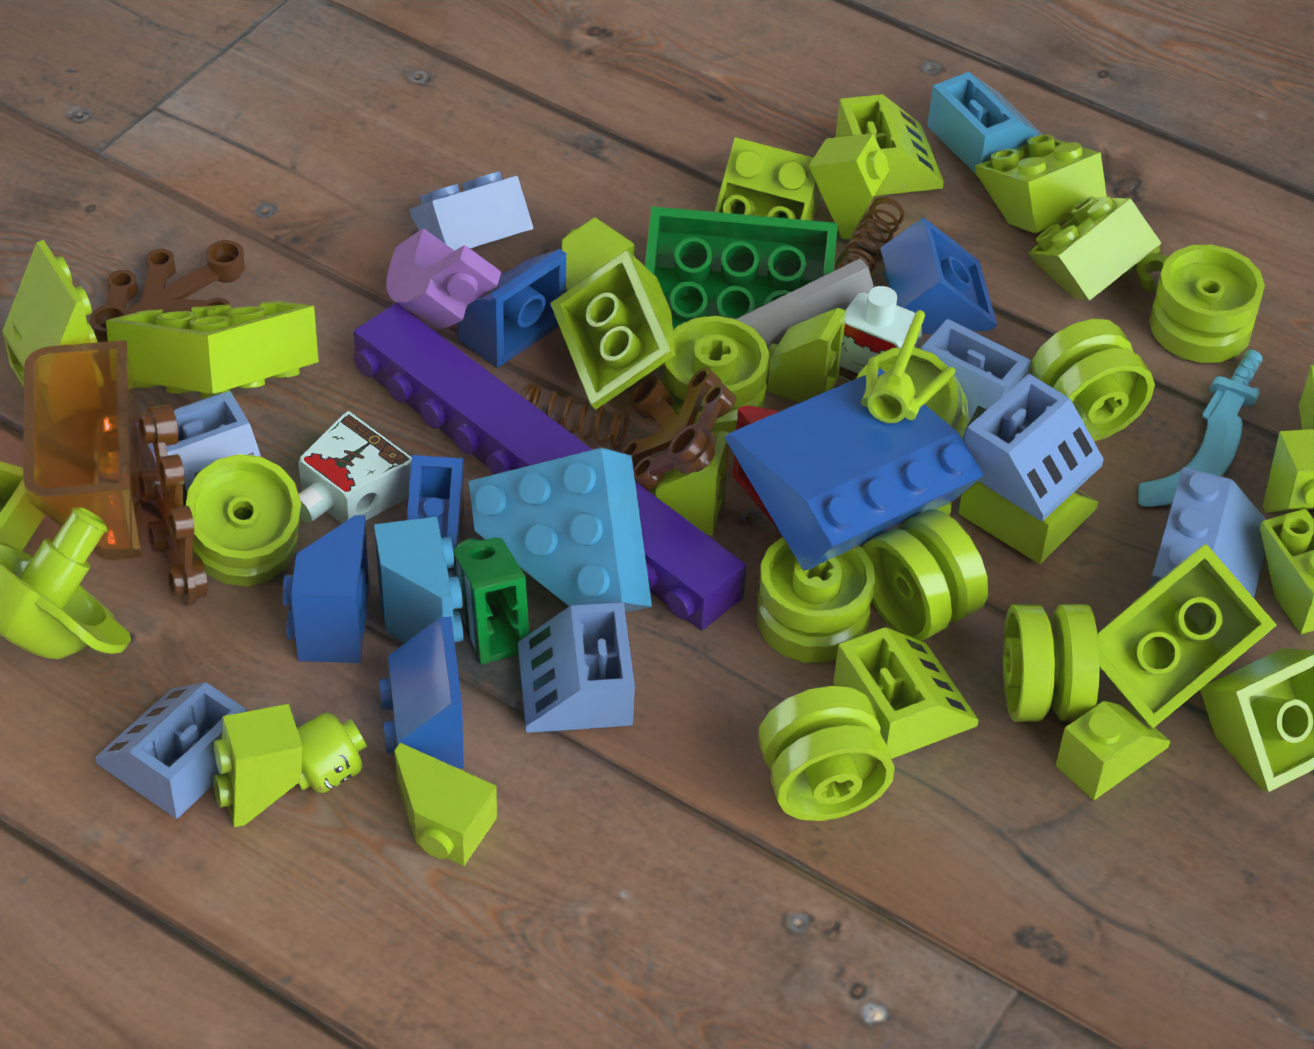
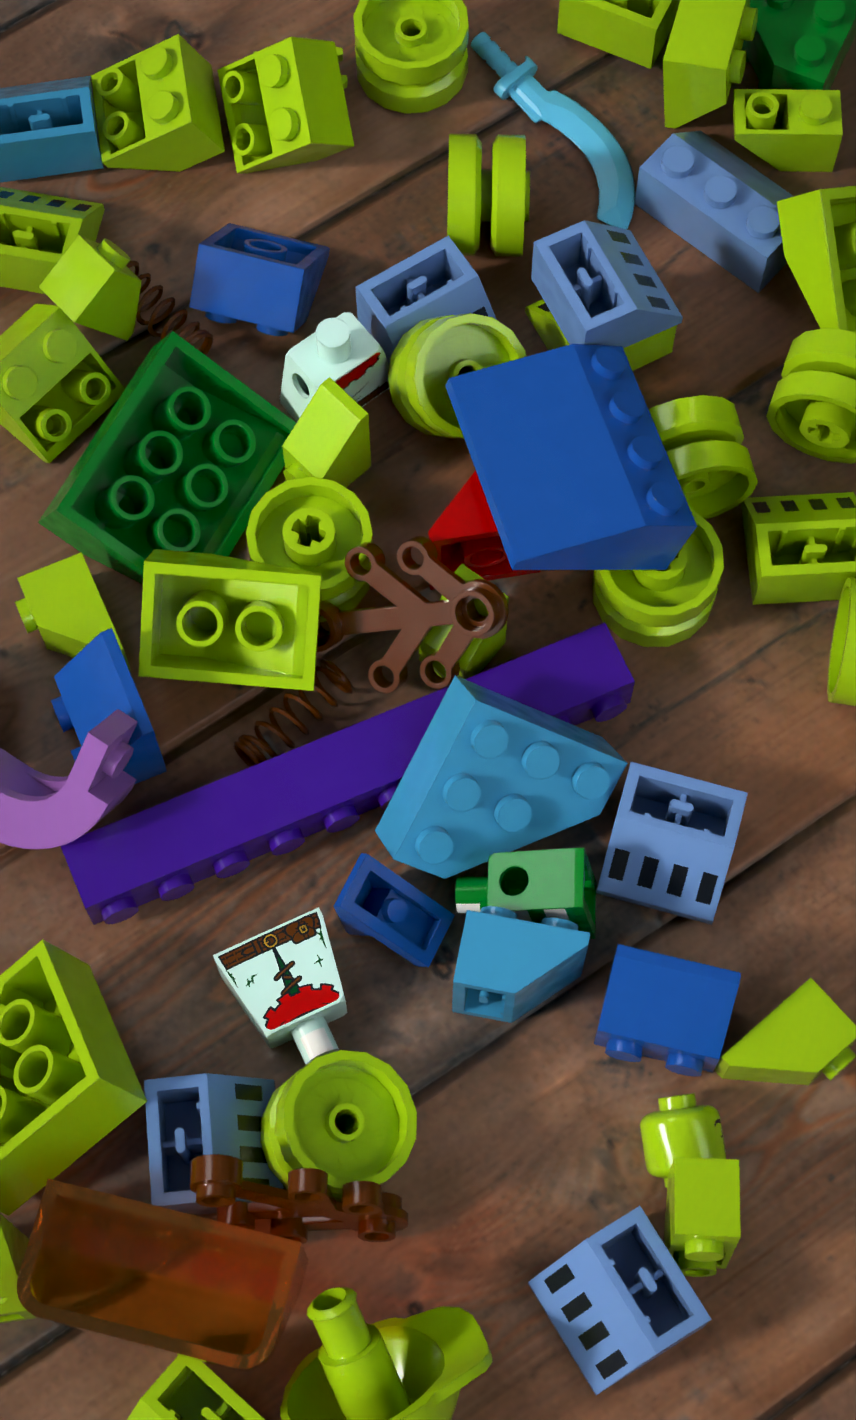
camera: 65 degrees left, 20 degrees up
blue slope [283,515,370,663] -> none
light grey tile [736,258,874,350] -> none
lime plant [861,310,956,423] -> none

